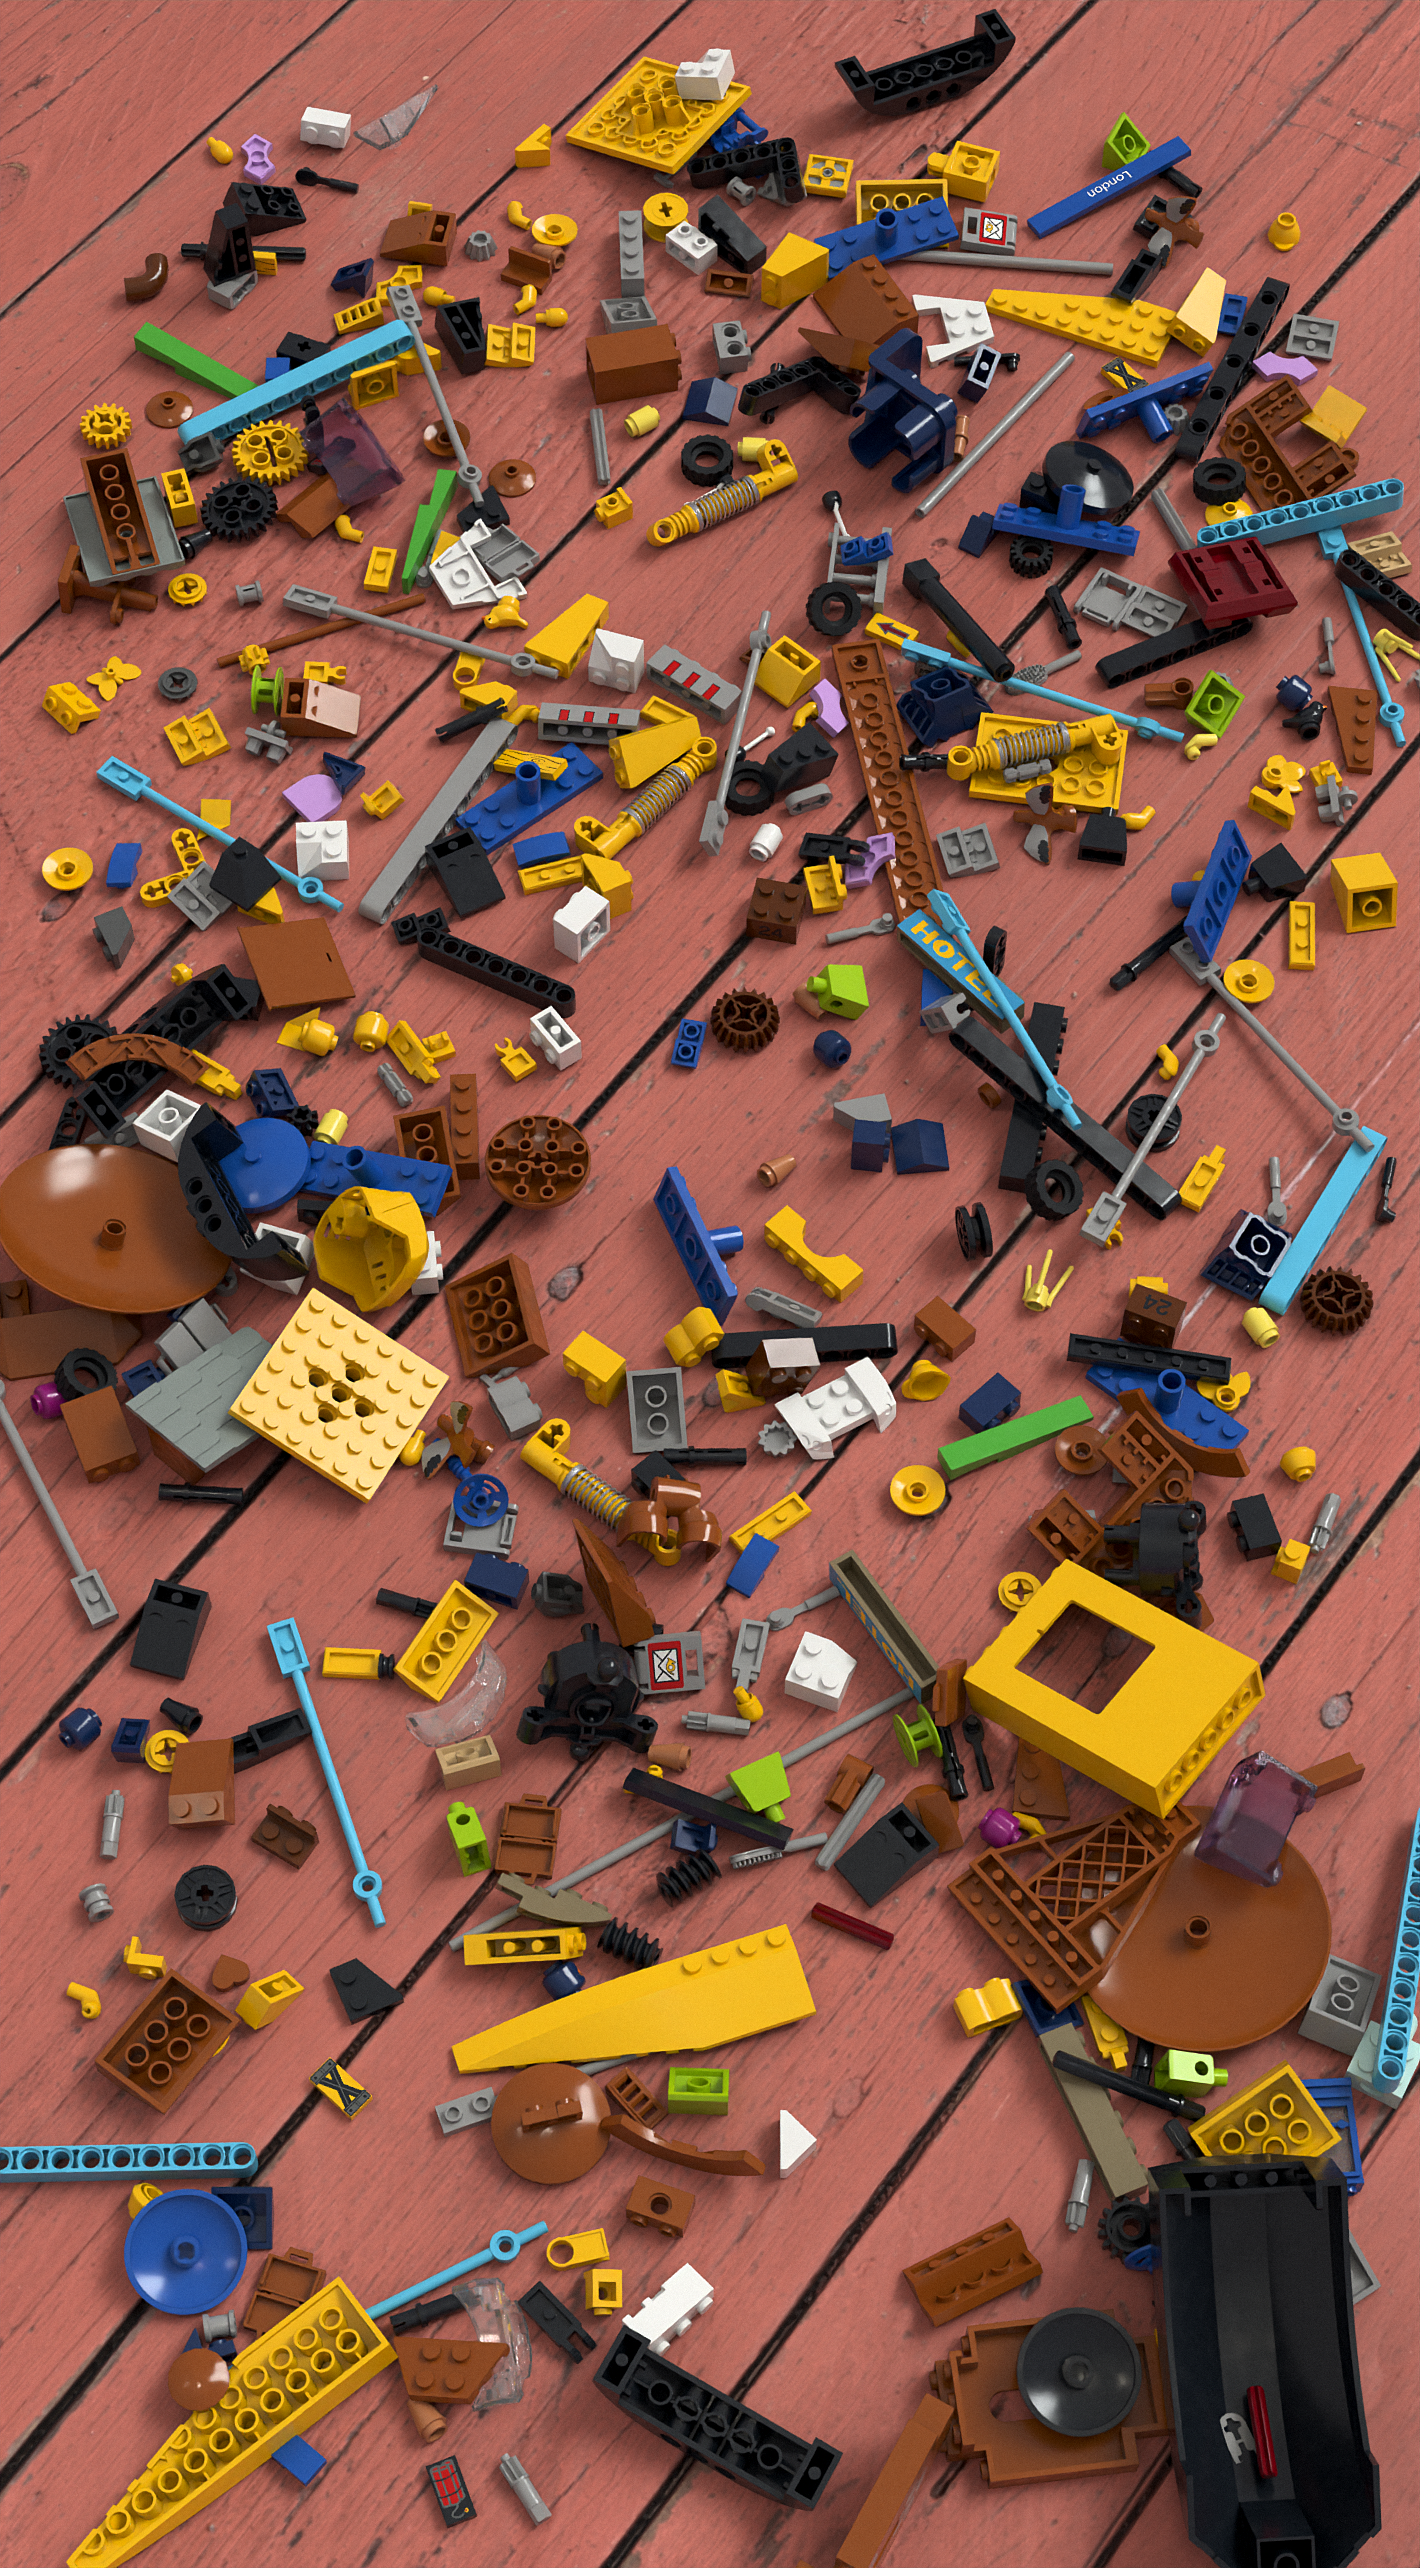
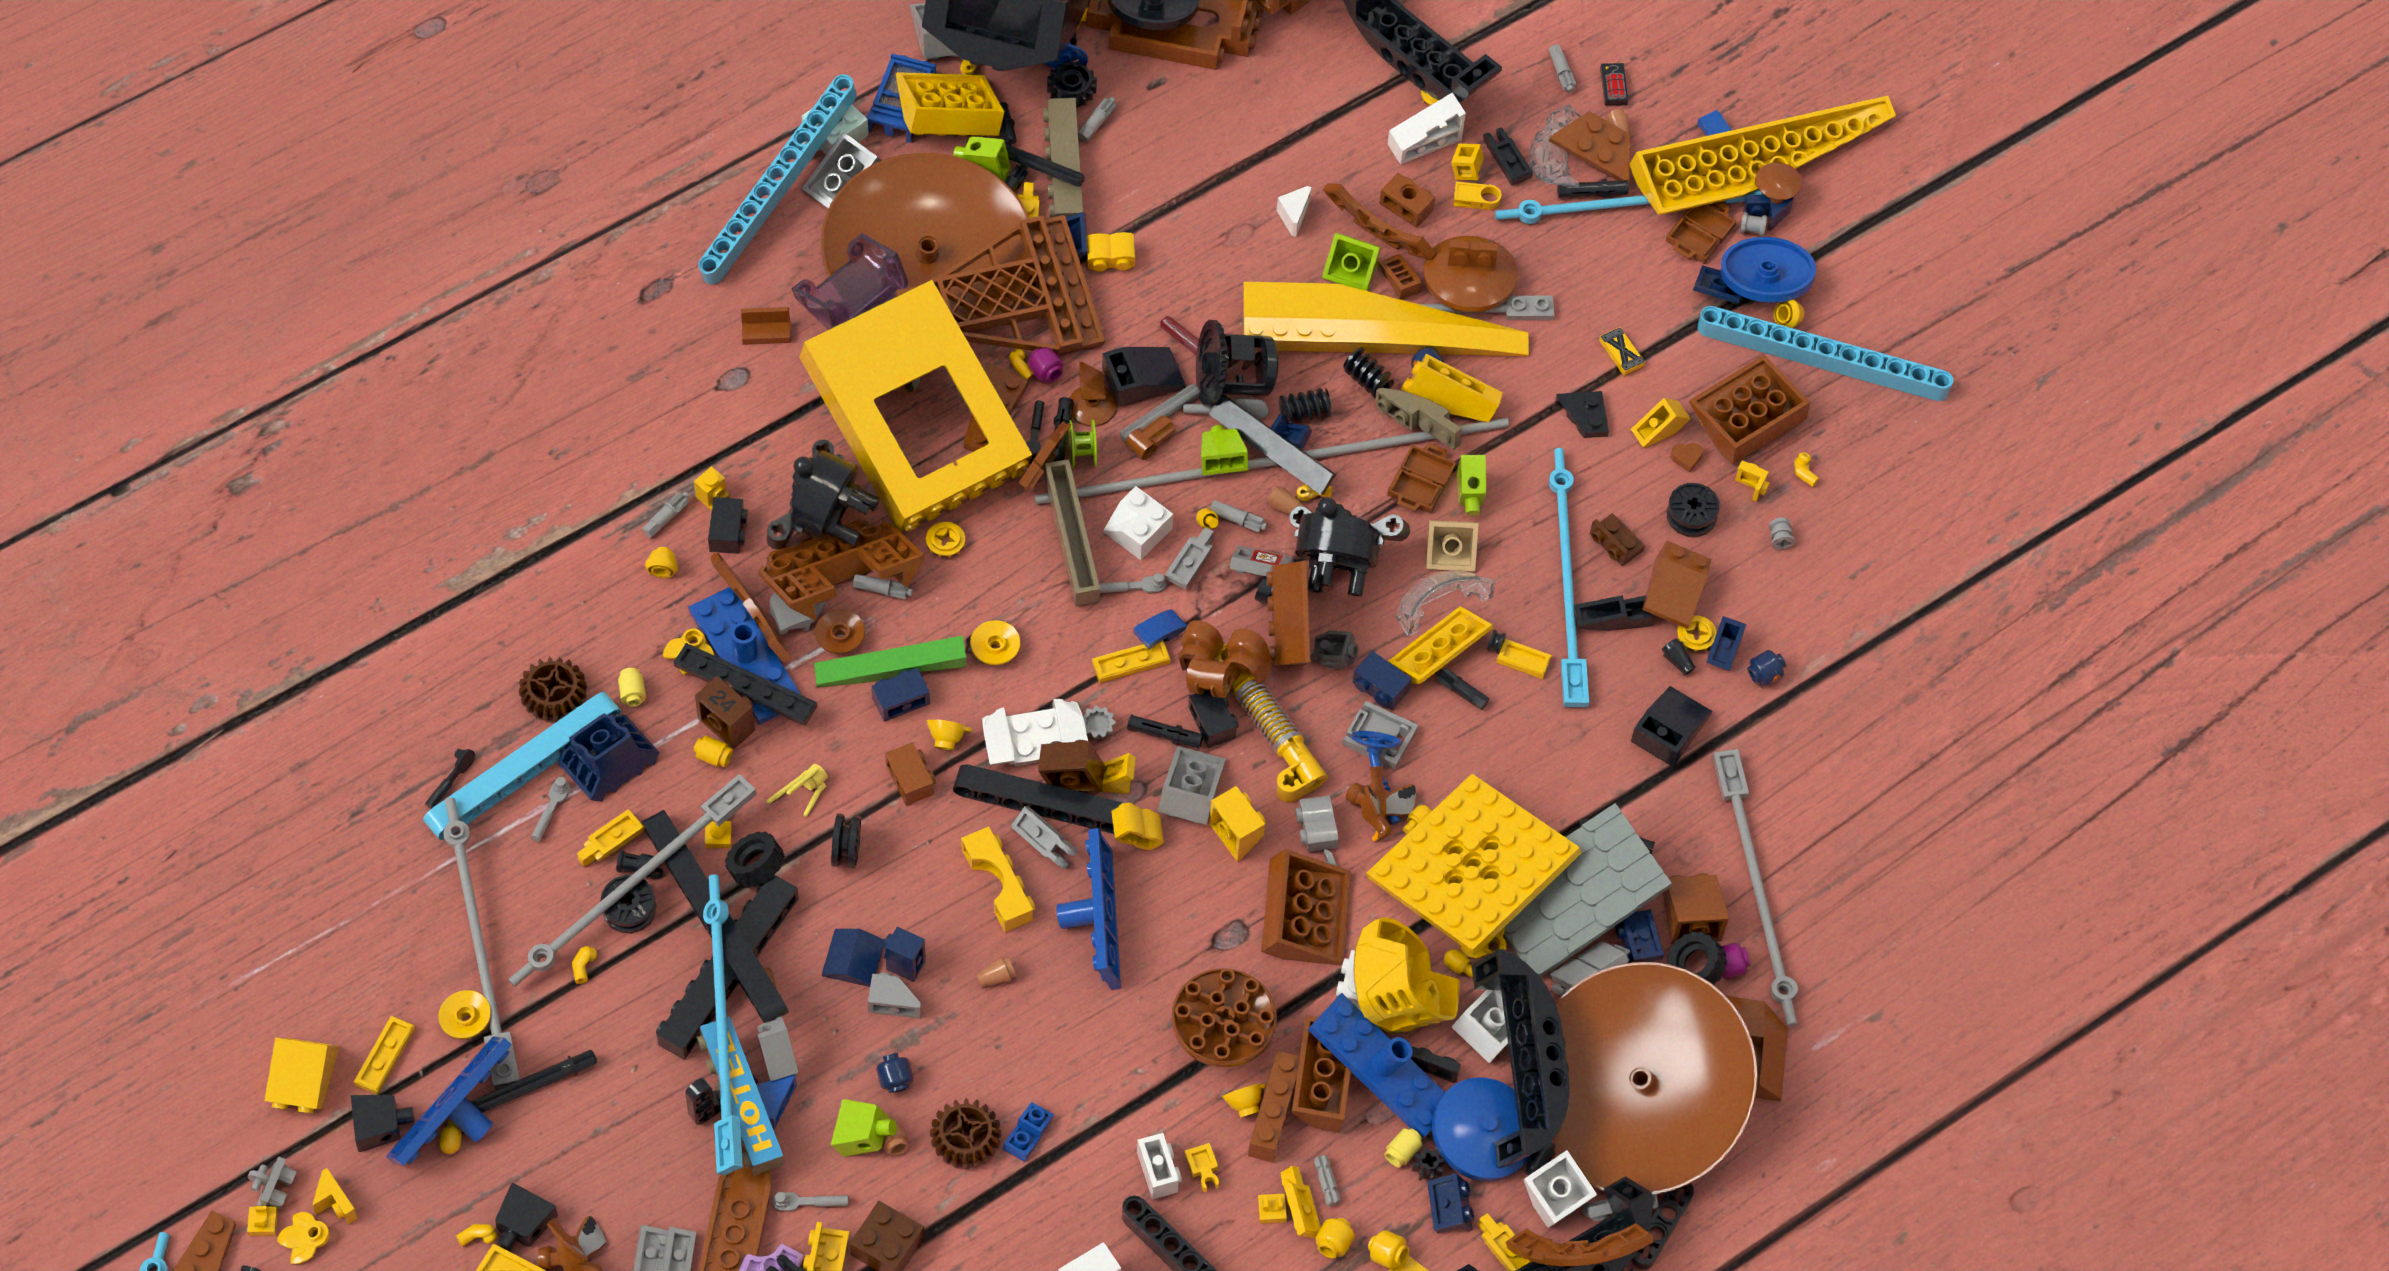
camera: 165 degrees left, 0 degrees up
light grey piece [99,1790,125,1860] -> none
dark orange slope [902,2217,1043,2327] -> none
none -> black piece [616,850,663,878]
none -> black piece [1196,320,1278,407]
none -> yellow piece [1222,1083,1267,1118]

